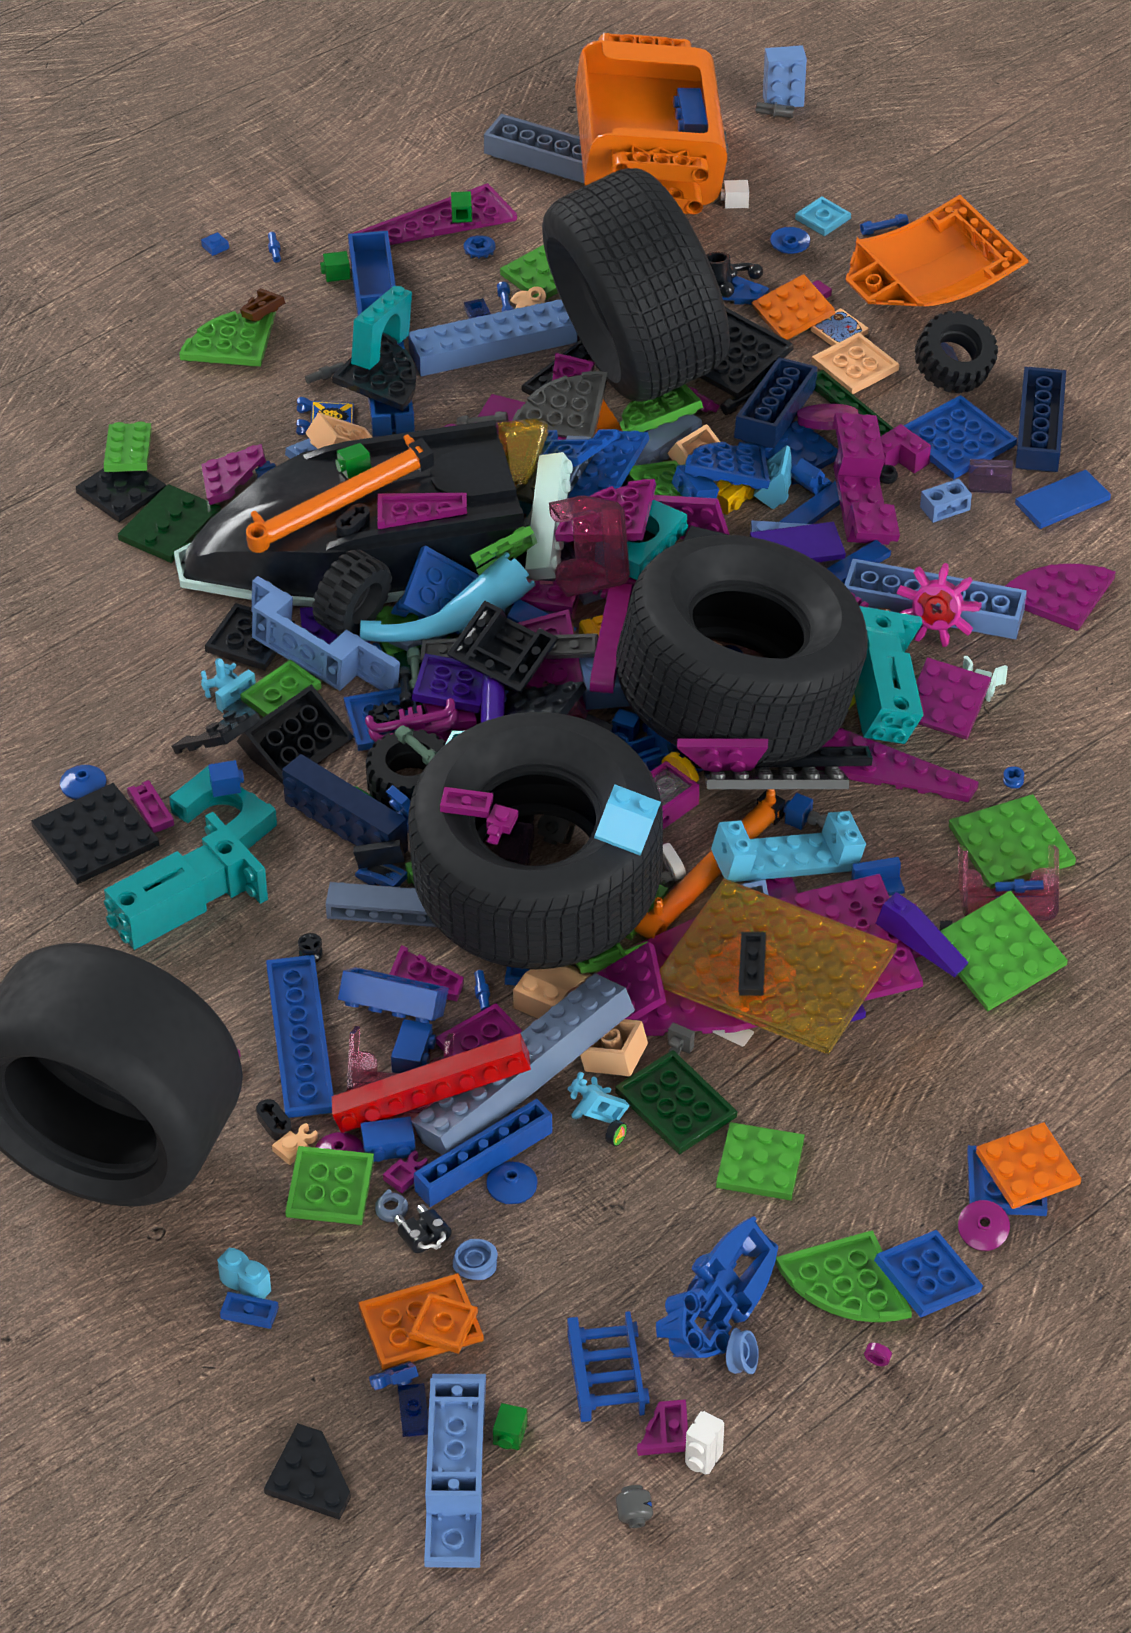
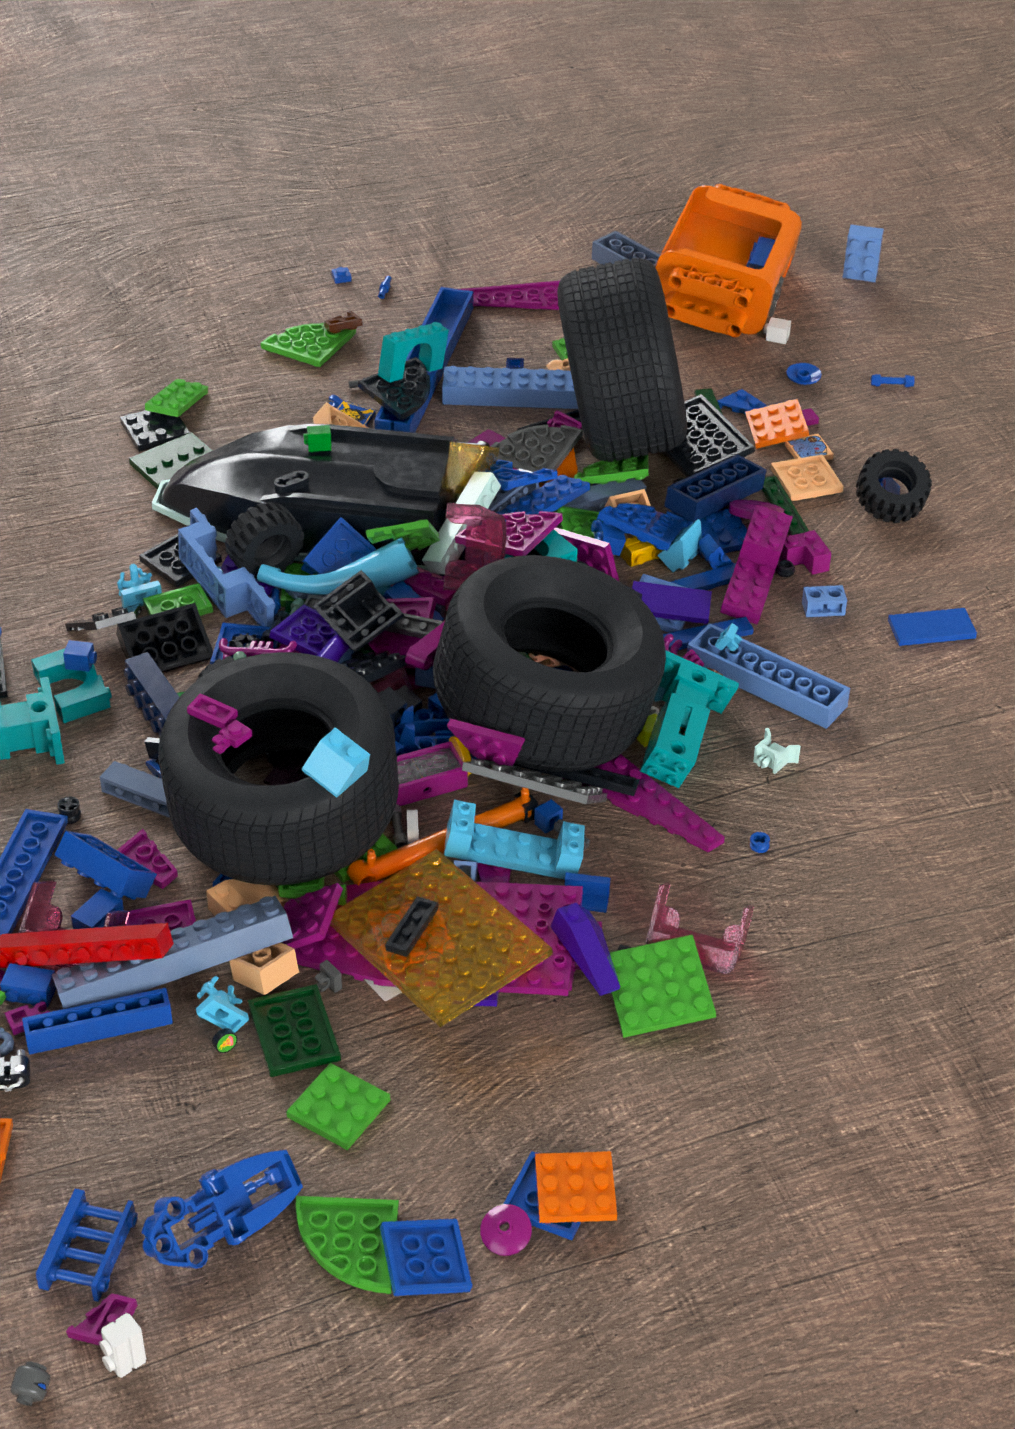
camera: 20 degrees right, 5 degrees down
magenta plate [127,780,174,833] -> none
magenta plate [201,444,266,505] -> none
orange piece [246,434,434,553] -> none
green brick [320,251,350,282] -> none
magenta wing [378,493,467,529] -> none
green brick [451,191,472,223] -> none
medium blue piece [453,1239,498,1280] -> none
blue gear [464,235,496,259] -> none
blue bar [474,970,490,1011] -> none
blue dish [487,1162,537,1204] -> none
blue bar [497,281,514,312] -> none
magenta plate [688,386,720,413] -> none
black wheel [706,252,763,298] -> none
medium blue piece [726,1328,759,1374] -> none
dark grey axle [755,102,794,118] -> none
medium azure tile [795,196,851,236] -> none
orange windscreen [846,195,1029,306] -> none
magenta tile [864,1343,892,1366] -> none
dark pink gear [897,563,982,647] -> none
blue plate [904,395,1017,480] -> none
magenta plate [917,657,991,740] -> none
bright green plate [949,794,1076,891] -> none
clear purple panel [968,459,1013,494] -> none
blue bar [995,879,1044,893] -> none
magenta plate [1005,563,1116,631] -> none
dark blue brick [1015,366,1066,472] -> none
none -> medium azure tile [715,623,742,651]

